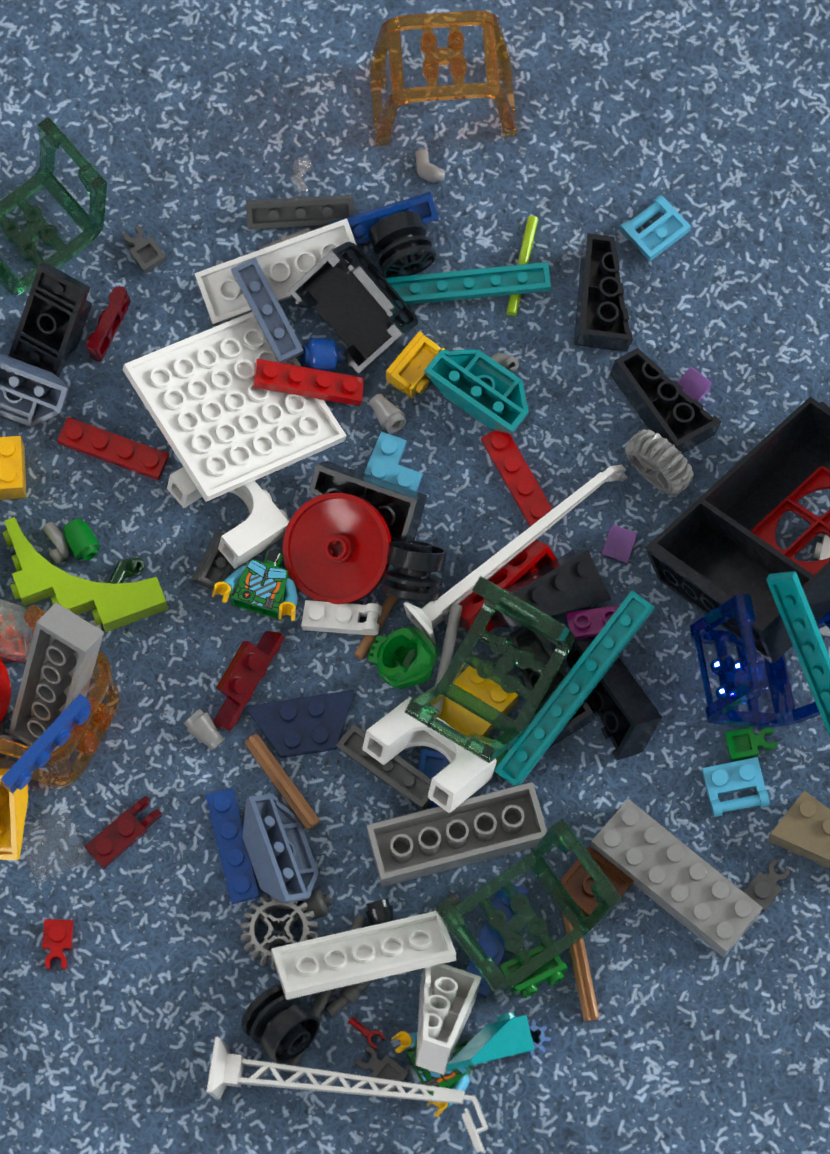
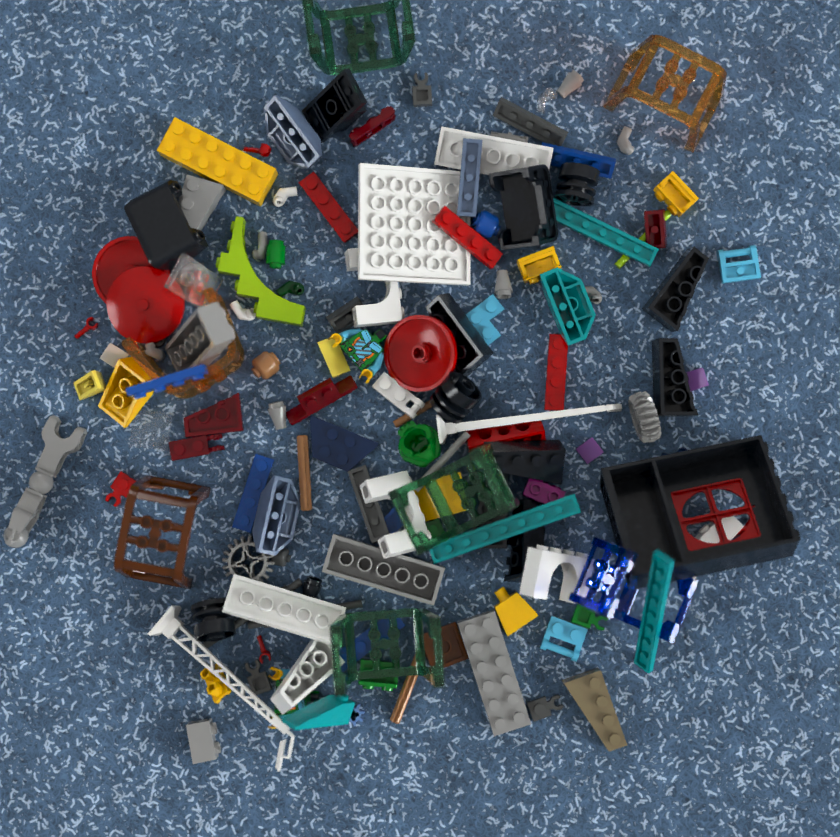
camera: 30 degrees right, 15 degrees up
none -> reddish brown windscreen [114,475,211,589]
none -> dark red wing [183,393,244,438]
none -> yellow hips [200,664,232,704]
none -> medium nougat head [251,351,281,380]
none -> white arm [273,186,298,207]
none -> light yellow slope [317,338,351,378]
none -> yellow torso [494,586,538,636]
none -> white arch [519,545,595,605]
none -> light grey cone [556,70,584,99]
none -> dark red slope [644,209,667,249]
none -> yellow hinge [653,171,699,217]

